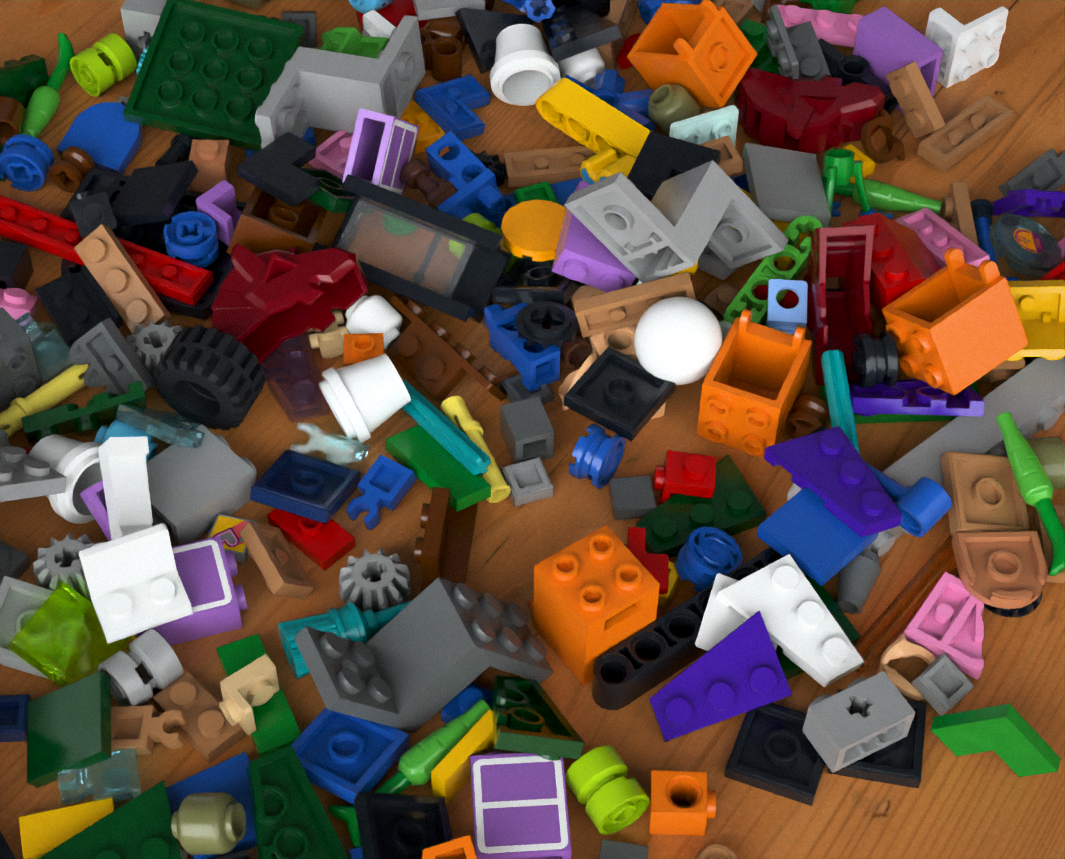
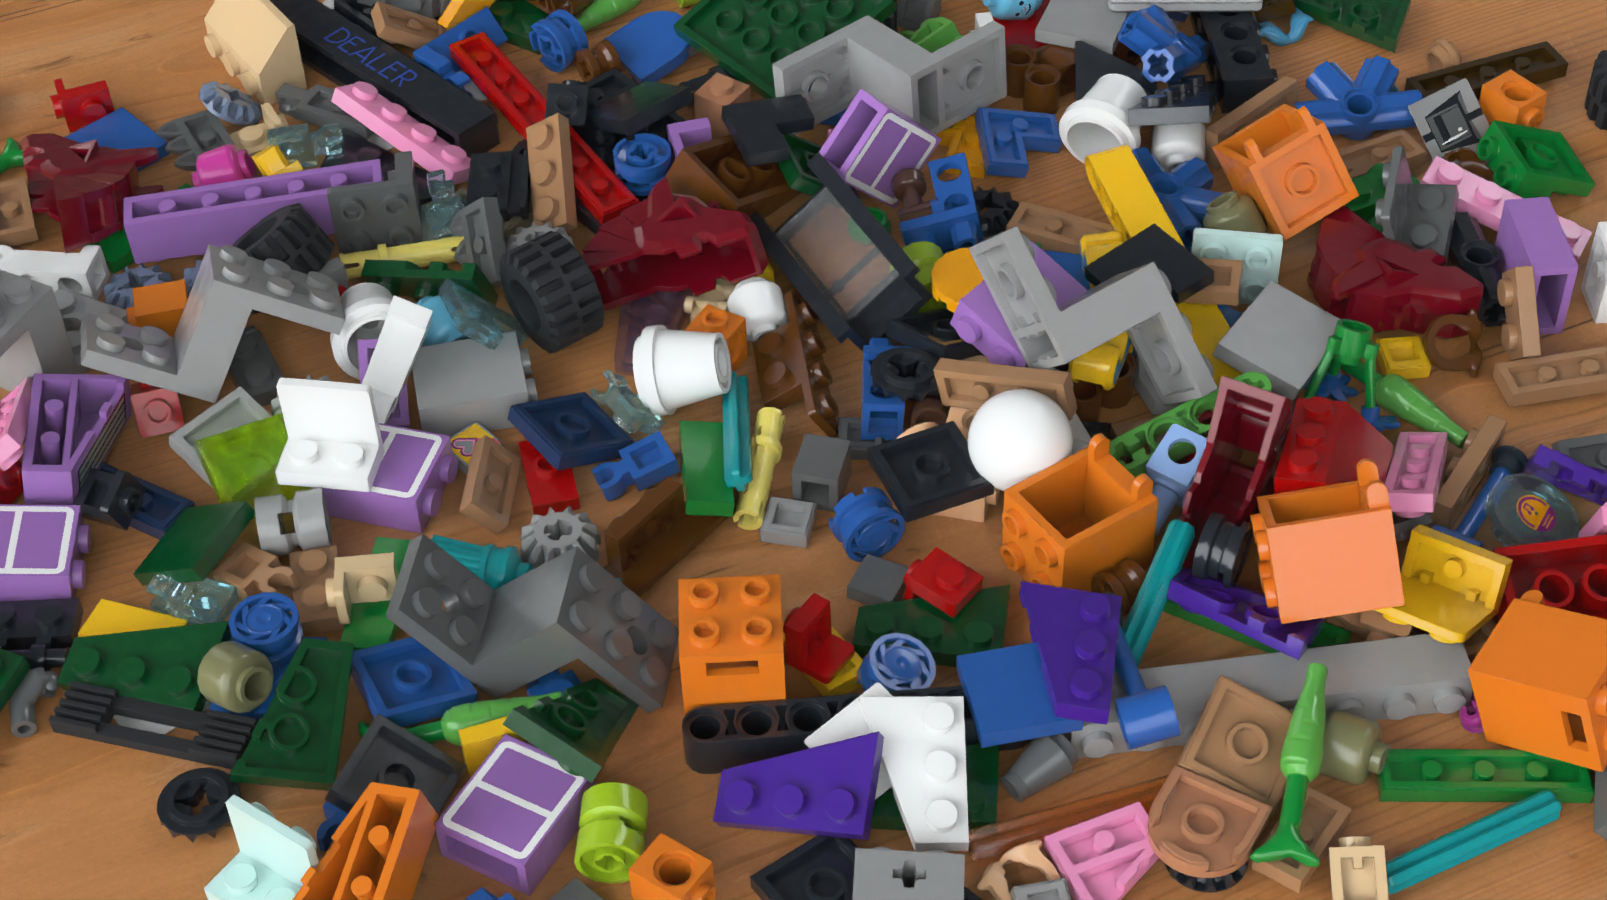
camera: 35 degrees right, 5 degrees down
none -> blue wheel [228,592,305,669]

